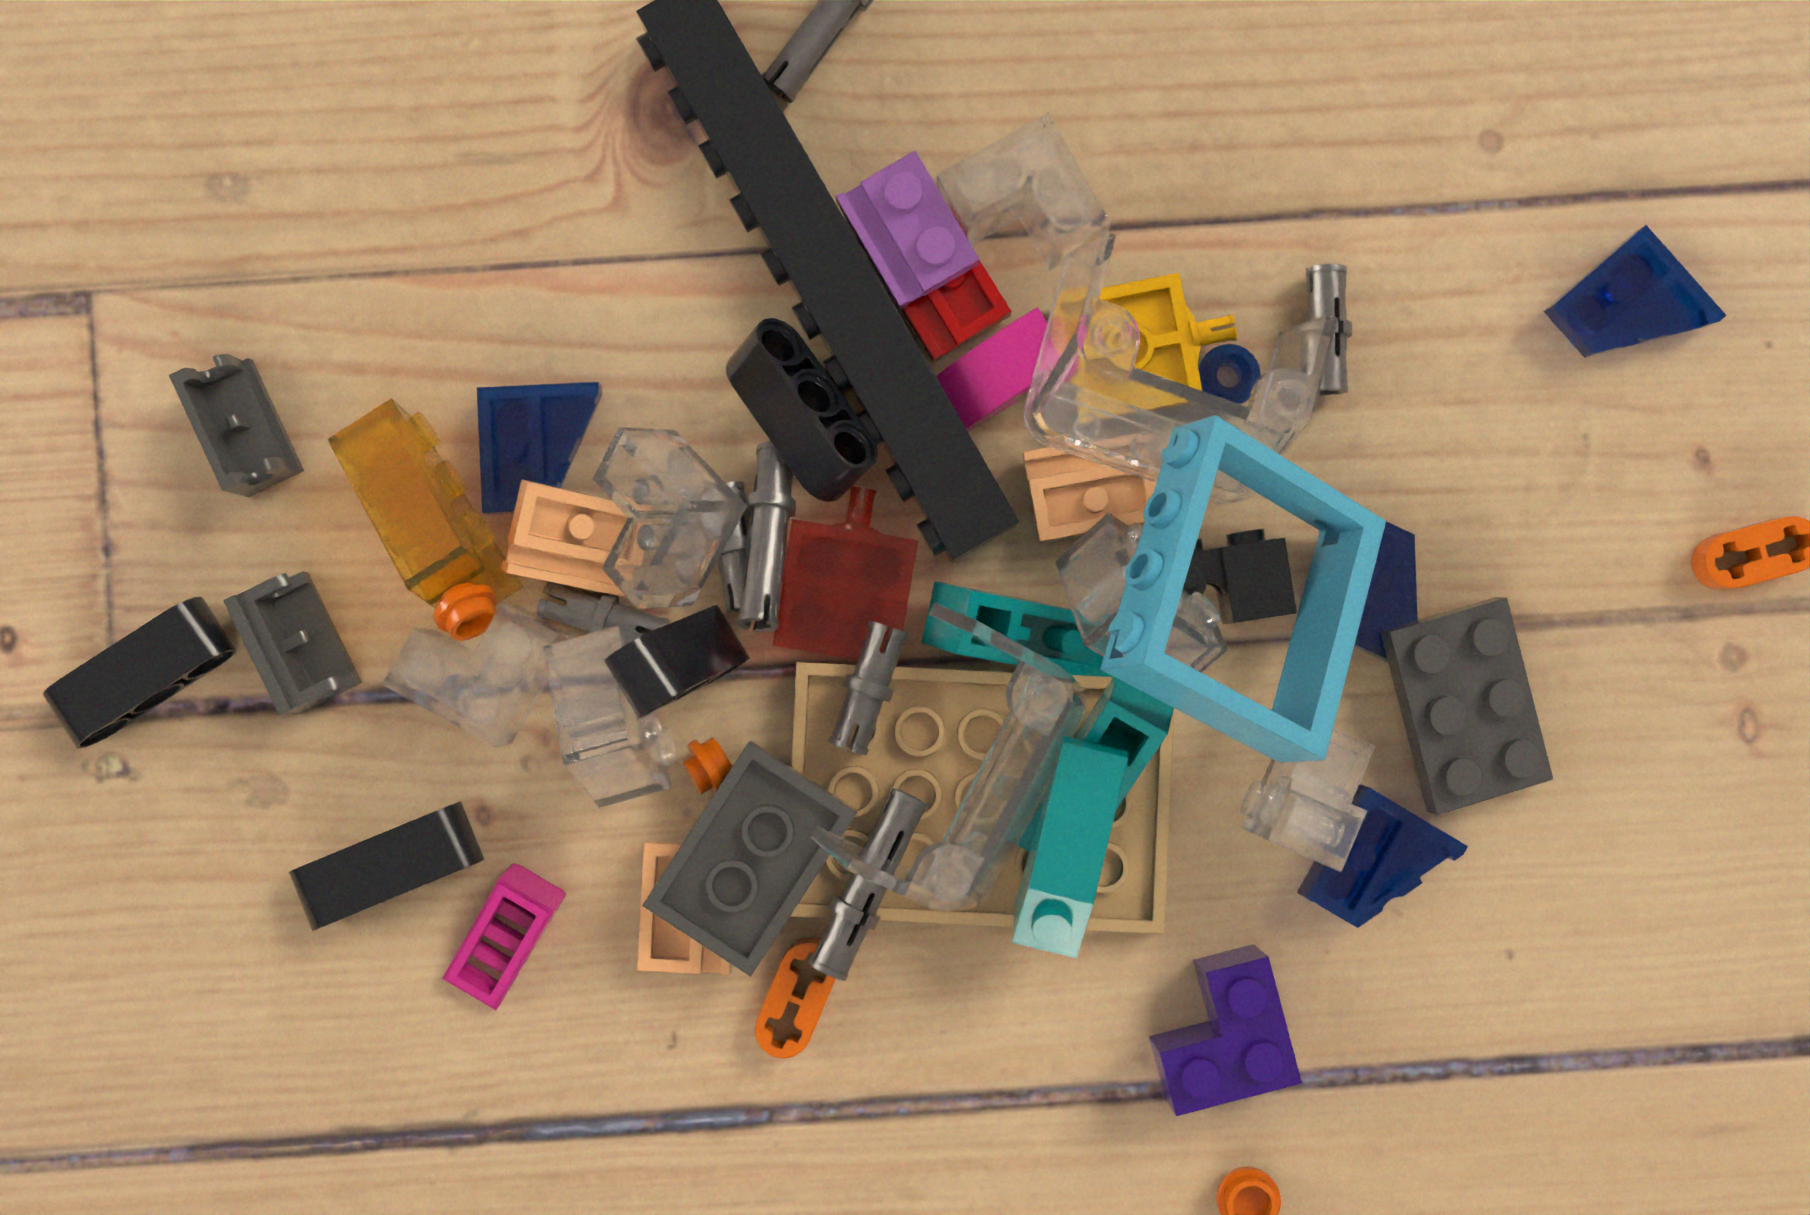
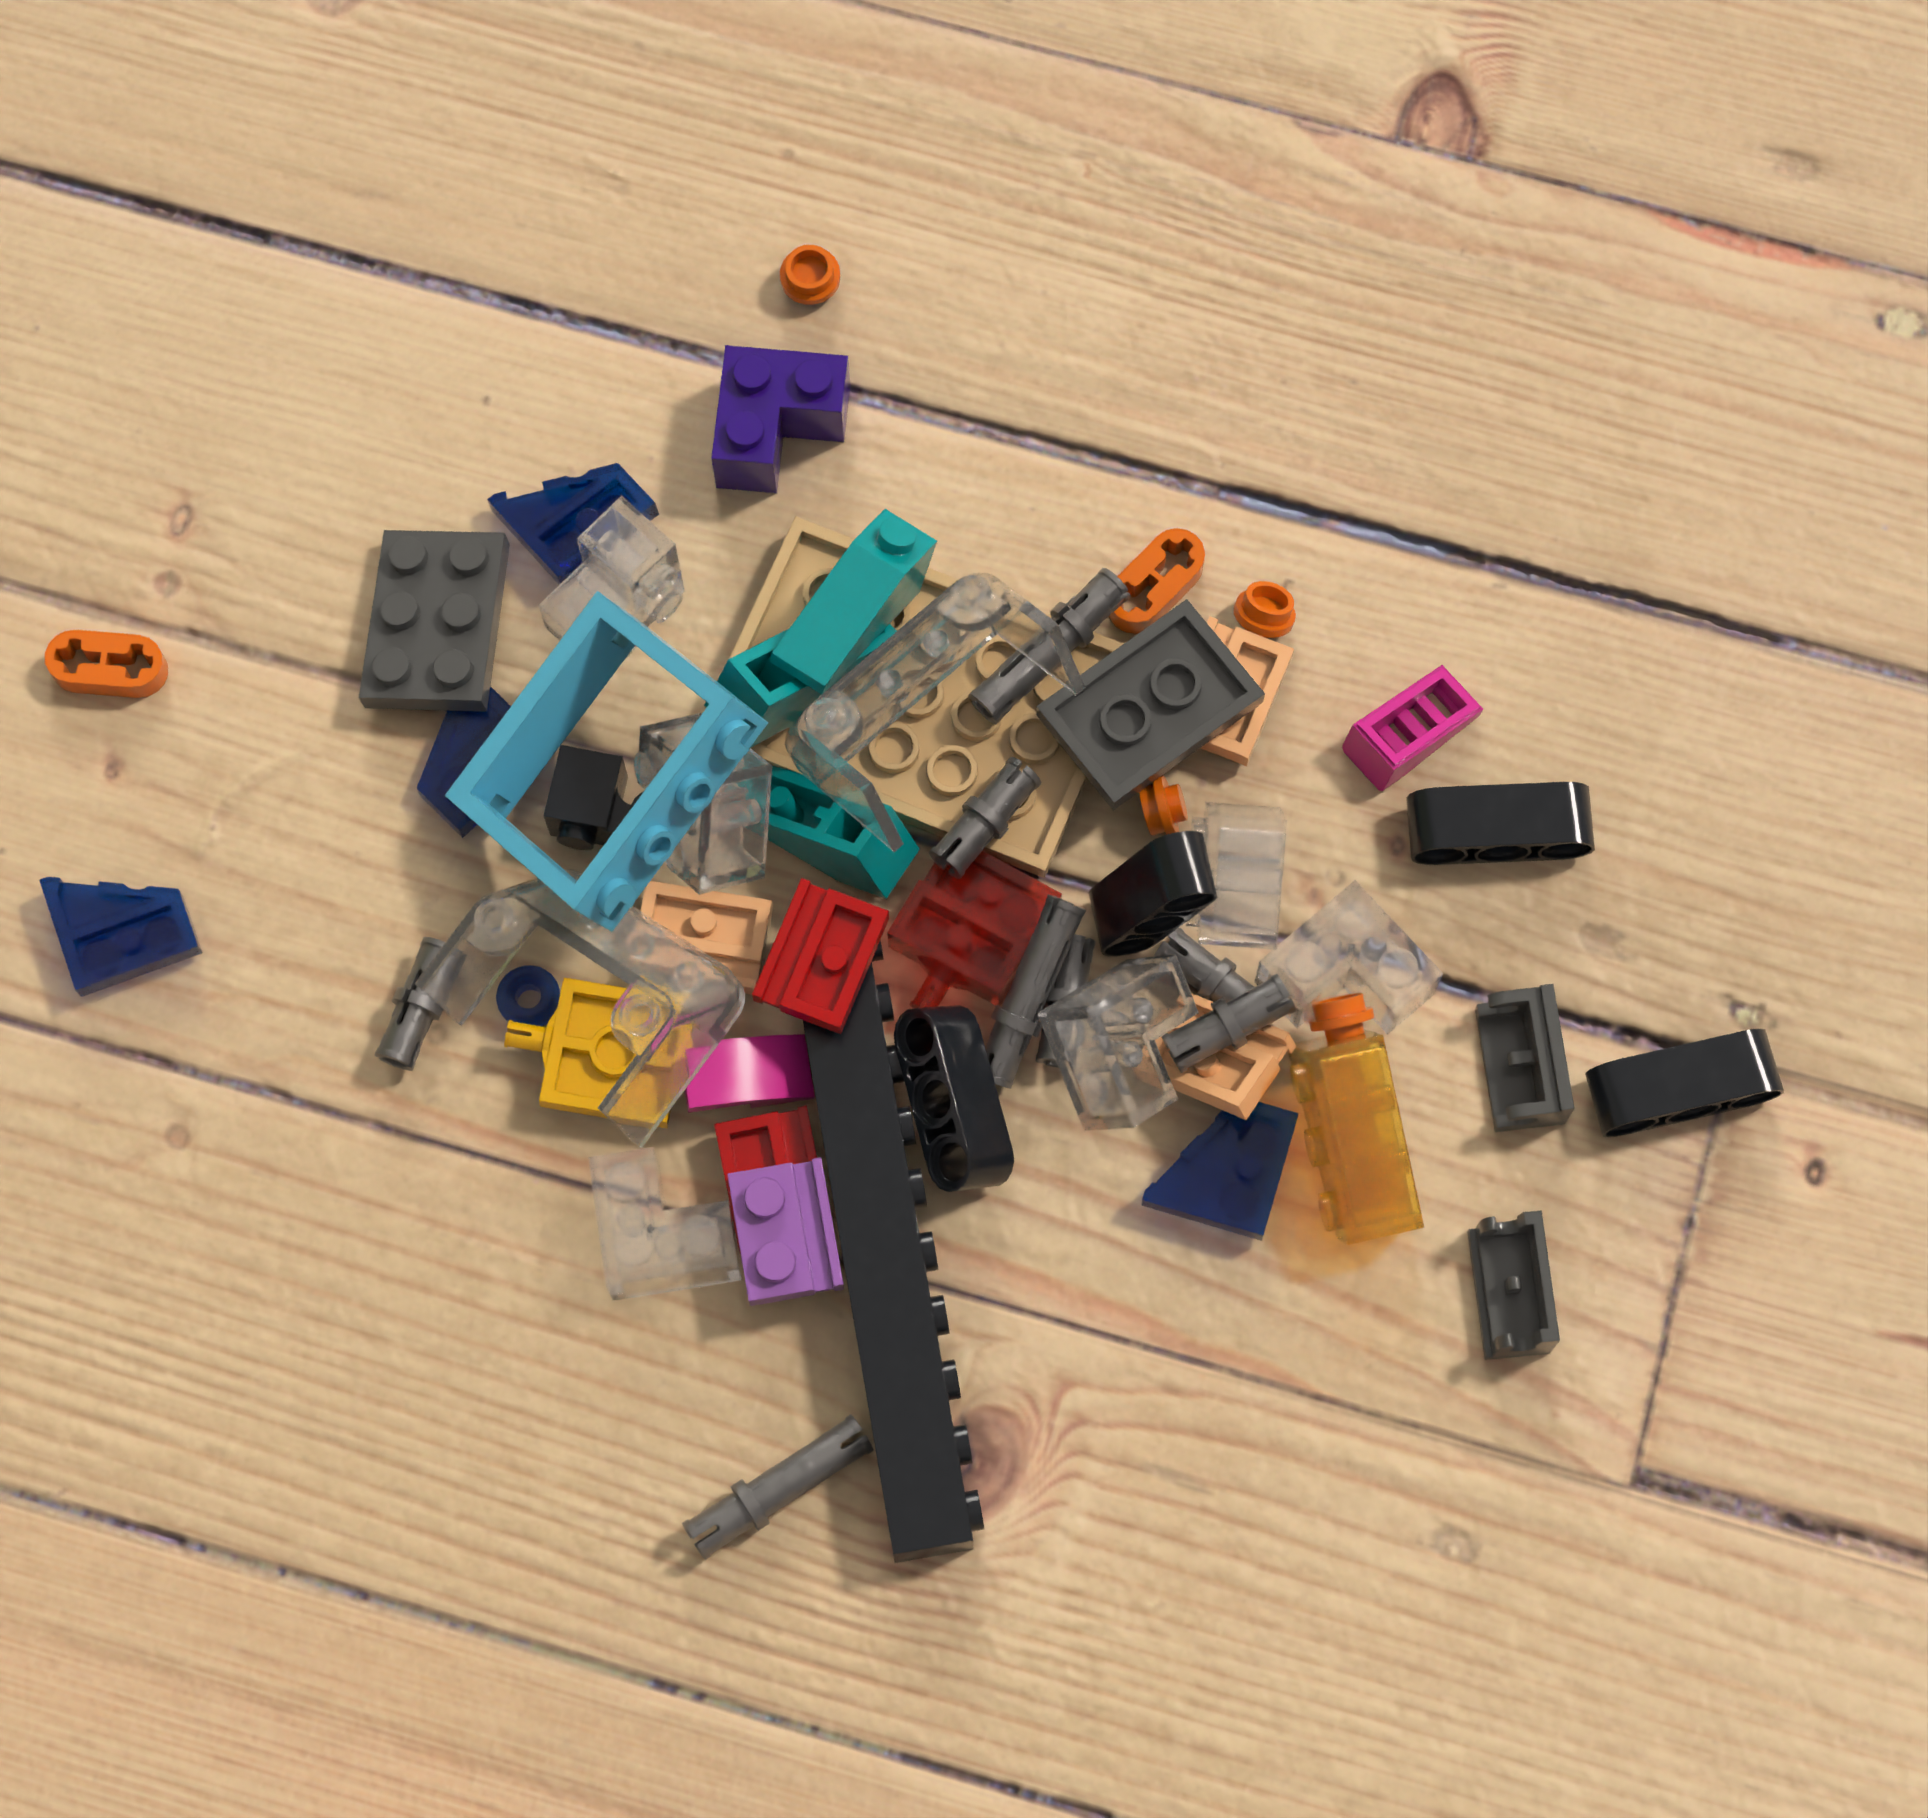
camera: 160 degrees left, 15 degrees down
none -> red plate [752,878,889,1034]
none -> flat silver pin [1162,974,1296,1073]
none -> orange plate [1233,581,1296,638]

